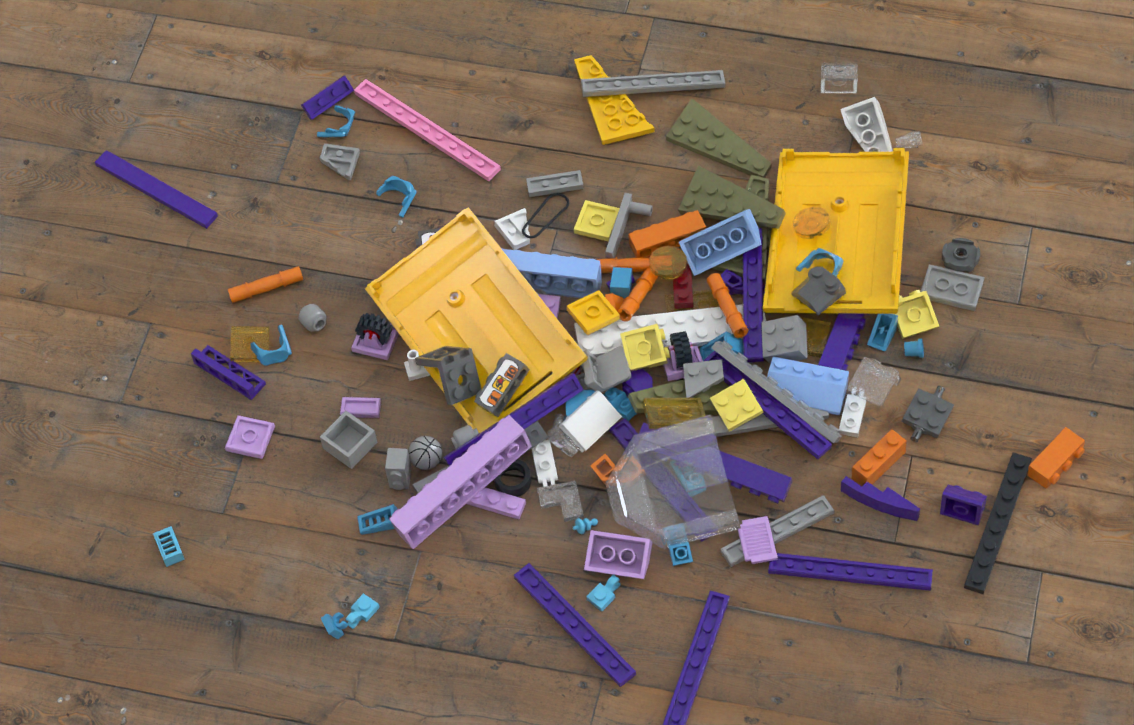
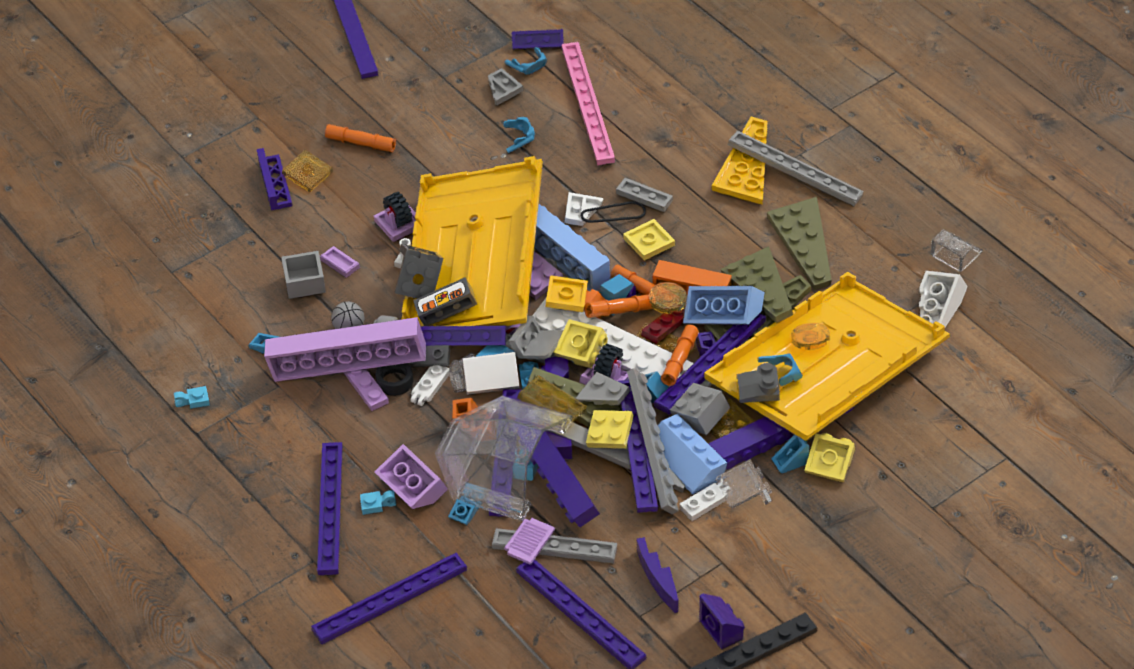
camera: 35 degrees right, 10 degrees down
medium azure slope [153,526,185,567] -> none
lavender plate [225,416,275,459] -> none
dark azure helmet [251,325,292,366] -> none
light grey head [299,304,327,332] -> none
dark azure tile [321,612,348,639] -> none
light grey brick [385,448,412,490] -> none
clear plate [537,480,584,522] -> none
medium azure hair [573,518,598,535] -> none
light grey piece [605,193,653,259] -> none
orange brick [851,429,907,486] -> none
clear cone [895,130,923,148] -> none
dark grey plate [902,386,954,442] -> none
dark azure piece [904,338,924,358] -> none
light grey tile [921,264,985,311] -> none
dark grey plate [942,238,980,272] -> none
orange brick [1027,427,1085,489] -> none

